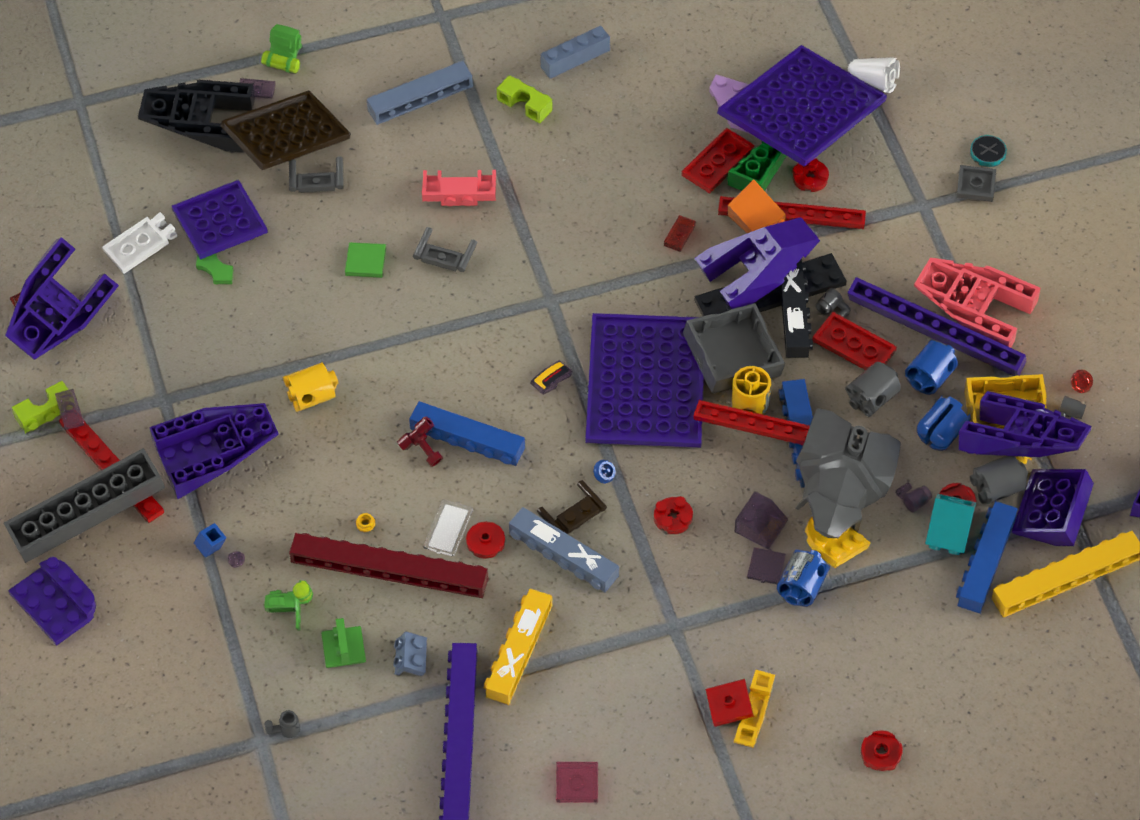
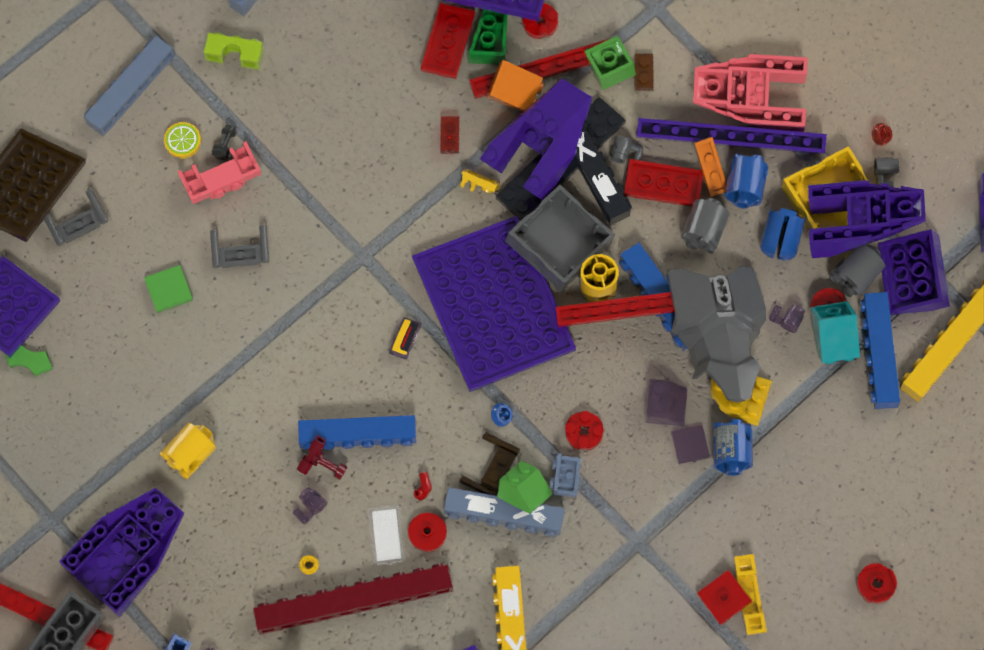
camera: 25 degrees left, 15 degrees up
none -> tile [164,122,202,159]
none -> pearl dark grey bar [212,124,236,160]
none -> clear purple piece [293,487,328,524]
none -> red arm [413,472,432,500]
none -> yellow plate [460,169,501,193]
none -> bright green slope [498,461,552,514]
none -> sand blue bracket [550,453,581,498]
none -> bright green slope [584,36,636,91]
none -> reddish brown plate [634,54,654,91]
none -> orange plate [693,137,727,197]

